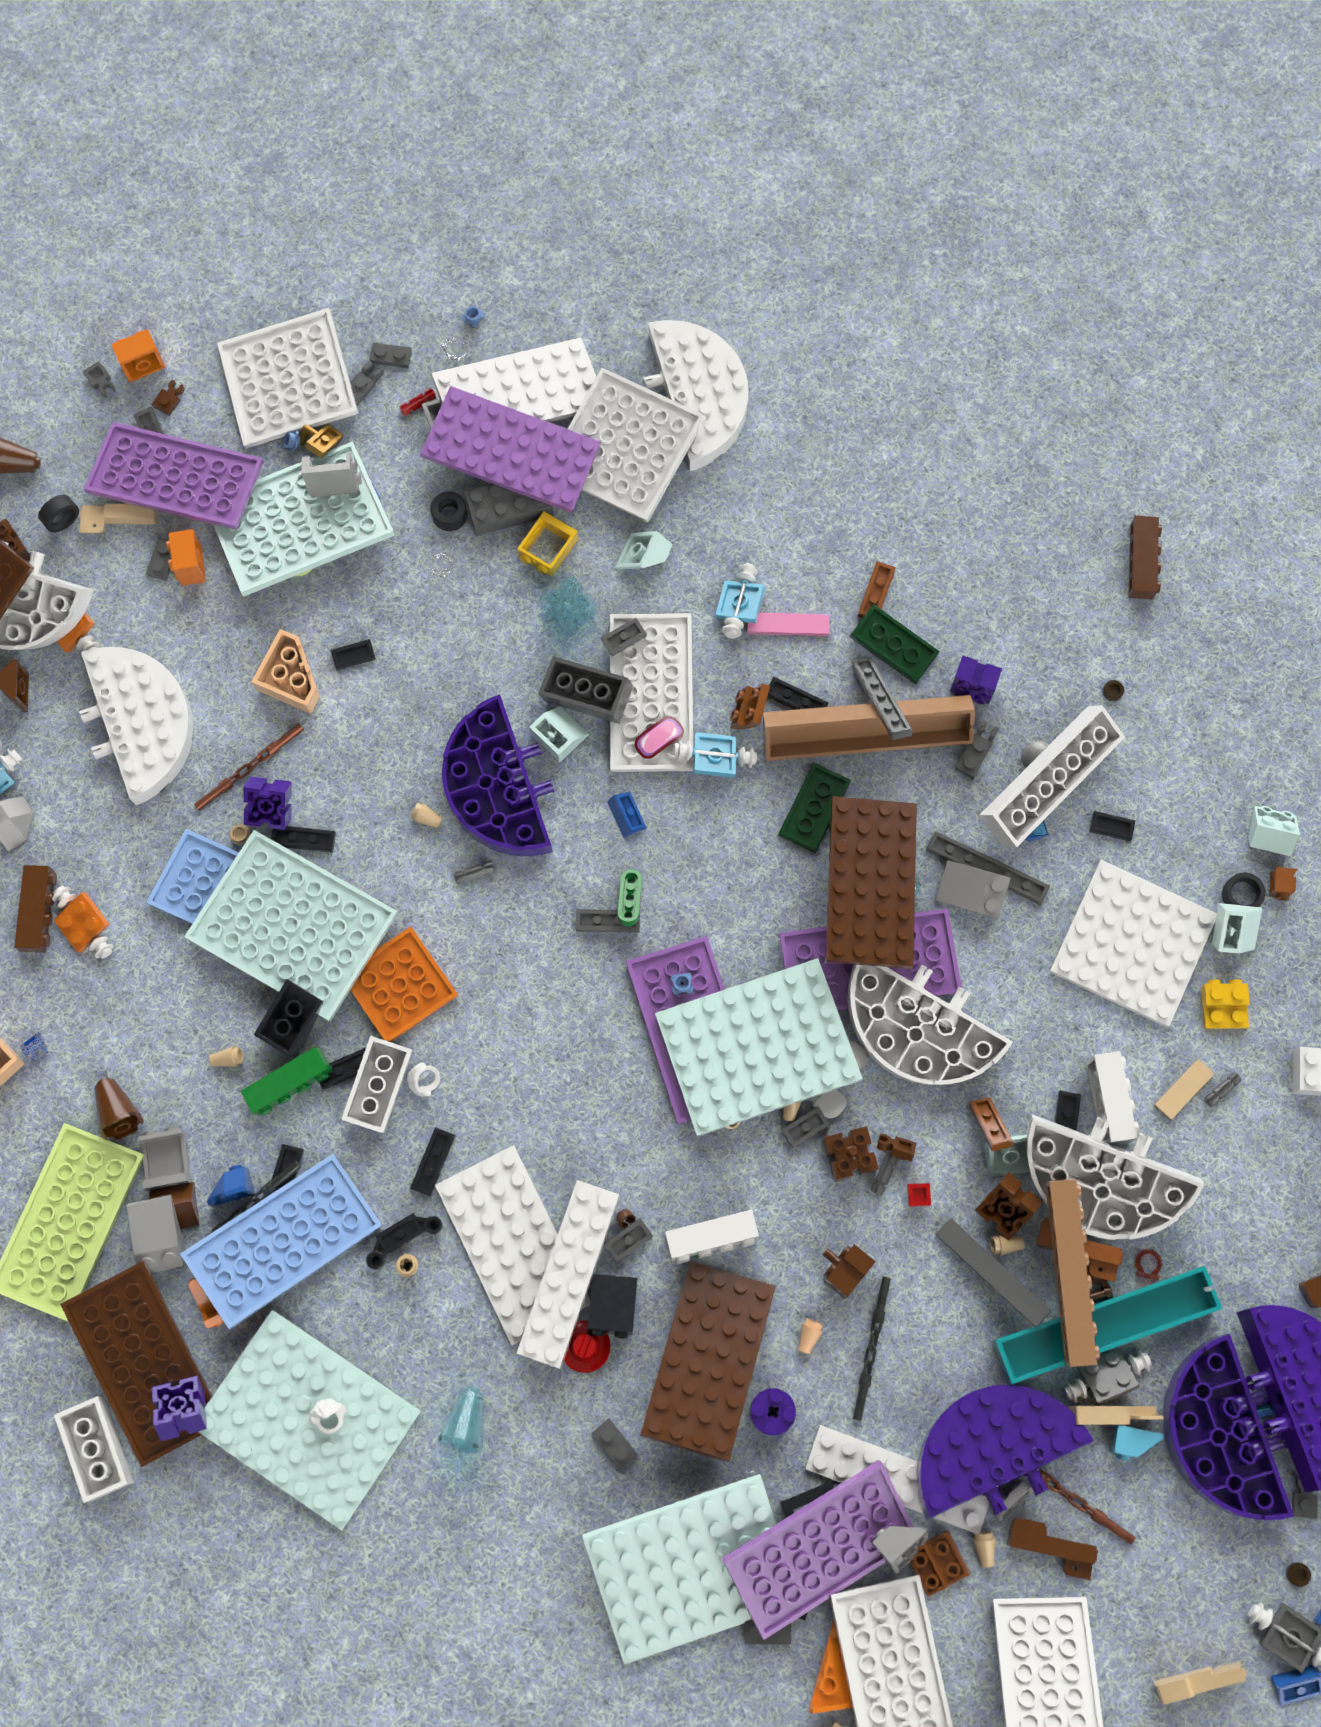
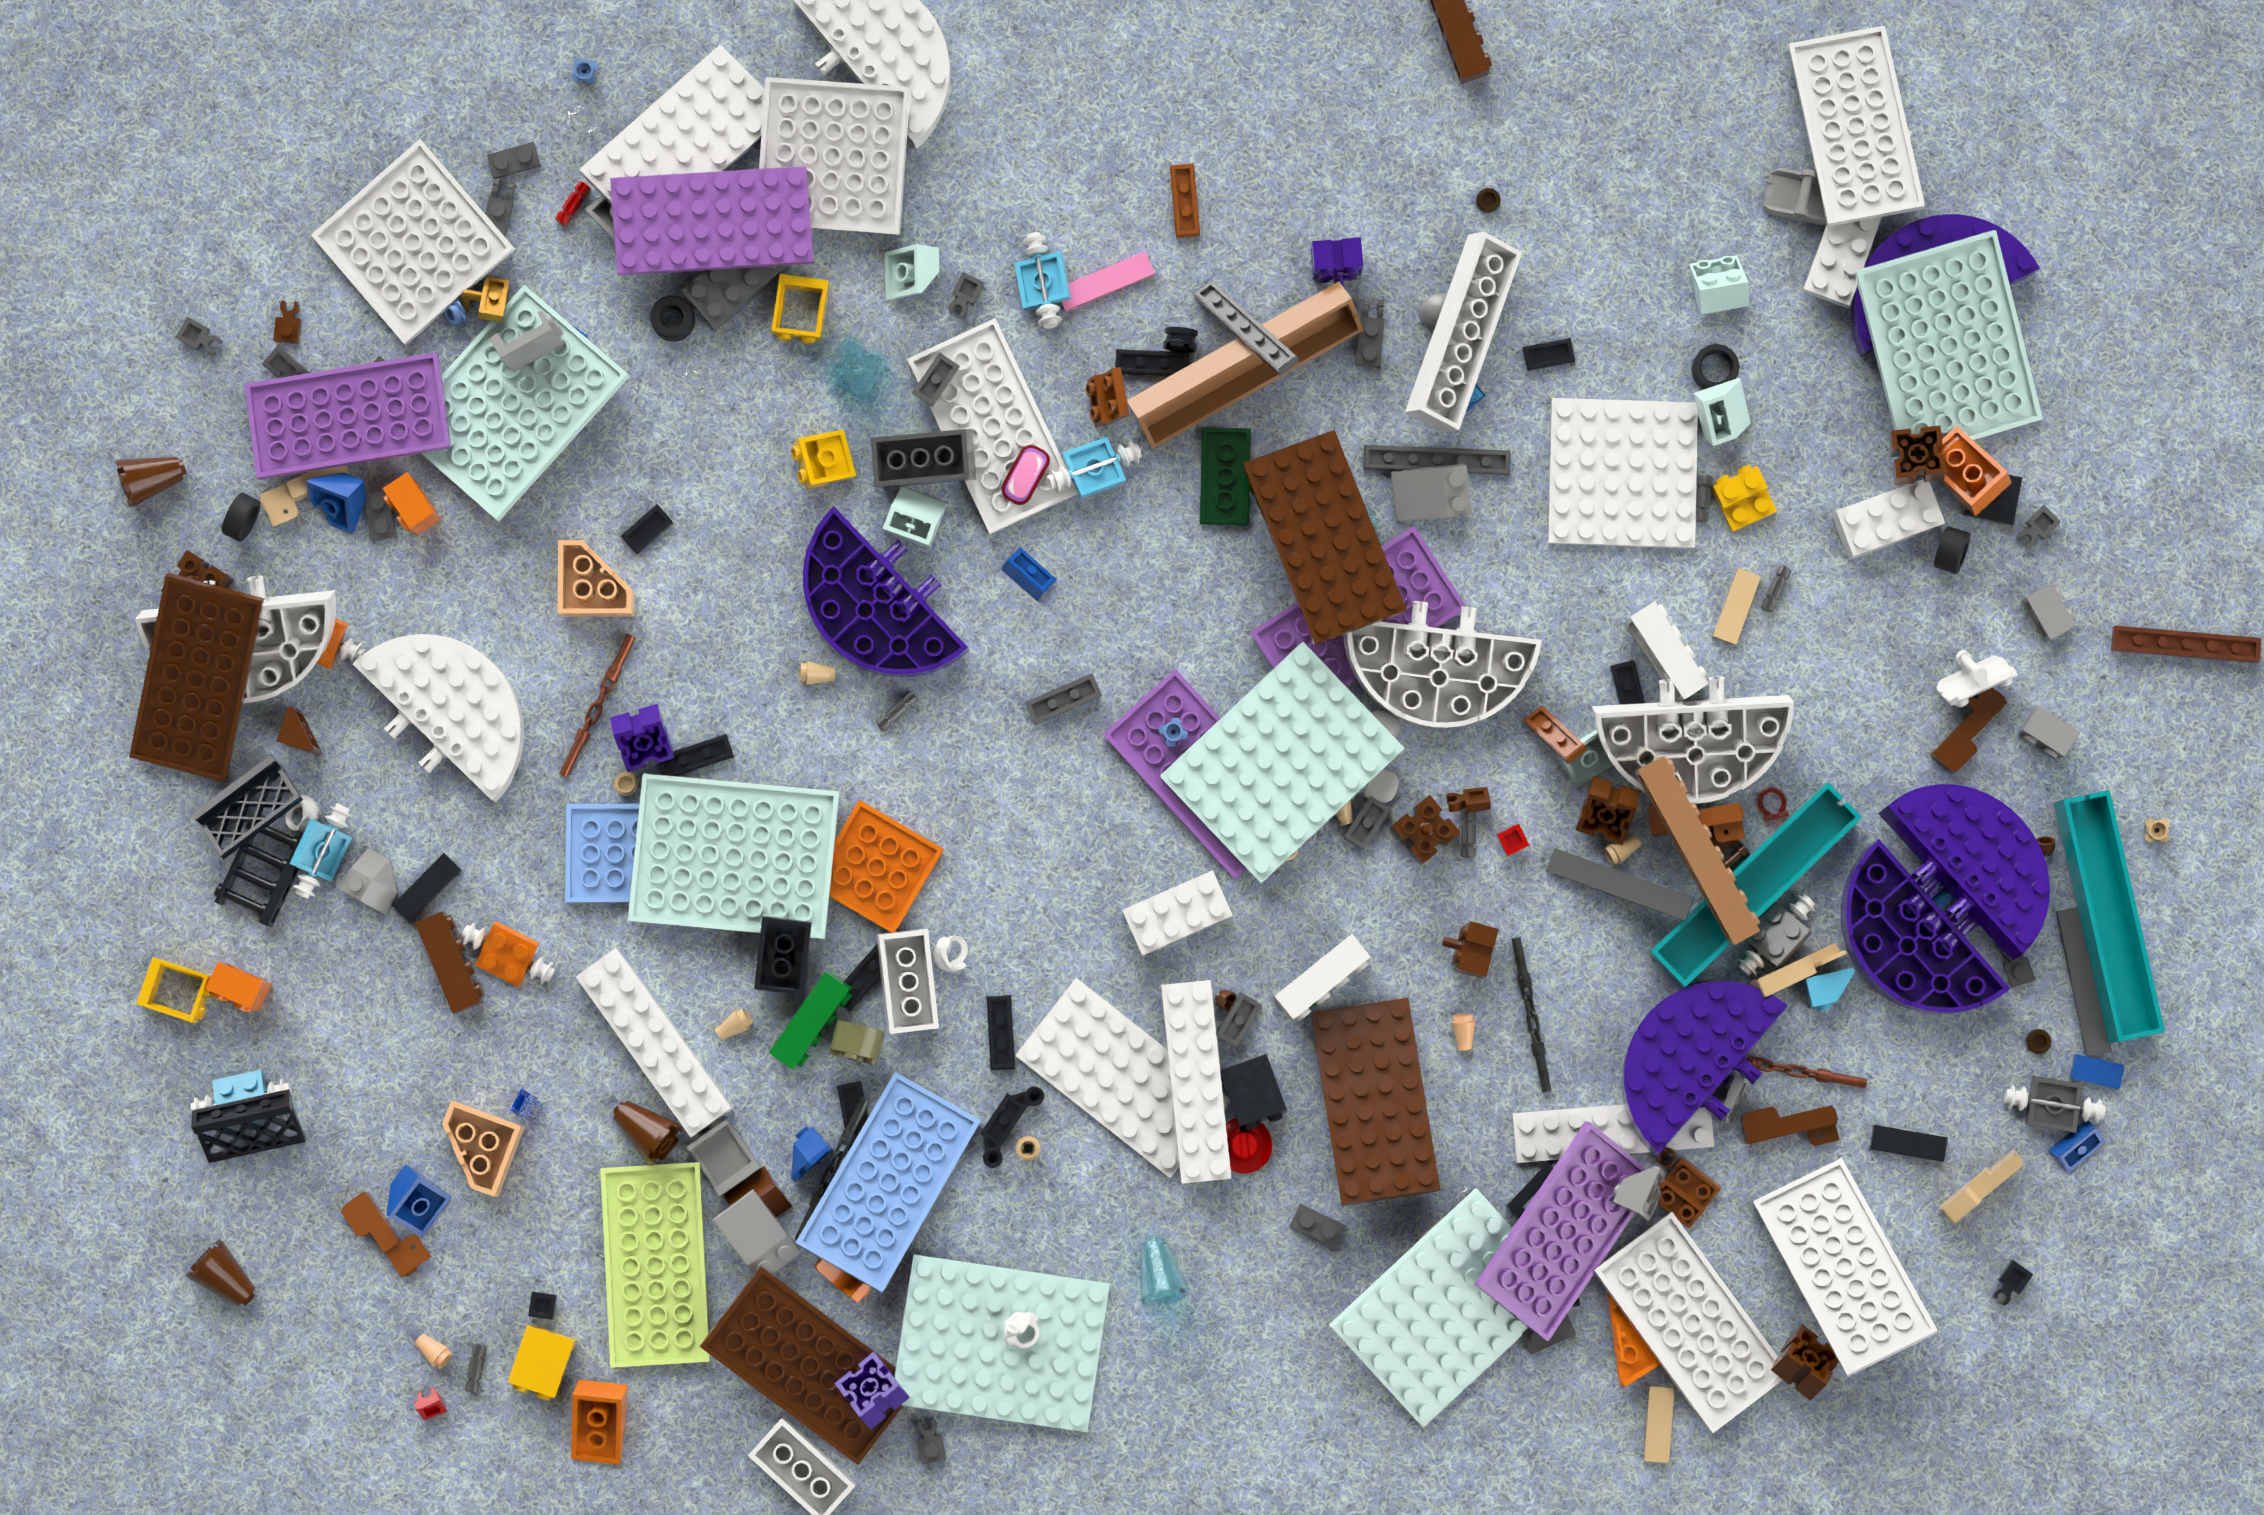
camera: 25 degrees left, 10 degrees up
orange brick [111,329,166,383] -> none
plate [618,869,642,926] -> none
dark purple brick [750,1388,796,1436] -> none
dark green tile [849,604,940,684] -> none
tan cone [973,1530,996,1568] -> none
dark orange window [1269,867,1297,901] -> none
none -> blue slope [307,473,366,534]
none -> black tile [392,853,462,923]
none -> white brick [576,948,734,1137]
none -> yellow plate [791,429,856,489]
none -> olive brick [829,1020,885,1066]
none -> dark grey plate [917,1418,947,1465]
none -> dark grey plate [948,272,985,319]
none -> white brick [1122,870,1233,957]
none -> black wheel [1163,326,1198,353]
none -> reddish brown hinge [1657,1147,1678,1168]
none -> dark grey axle [1696,474,1713,523]
none -> black tile [1869,1125,1948,1162]

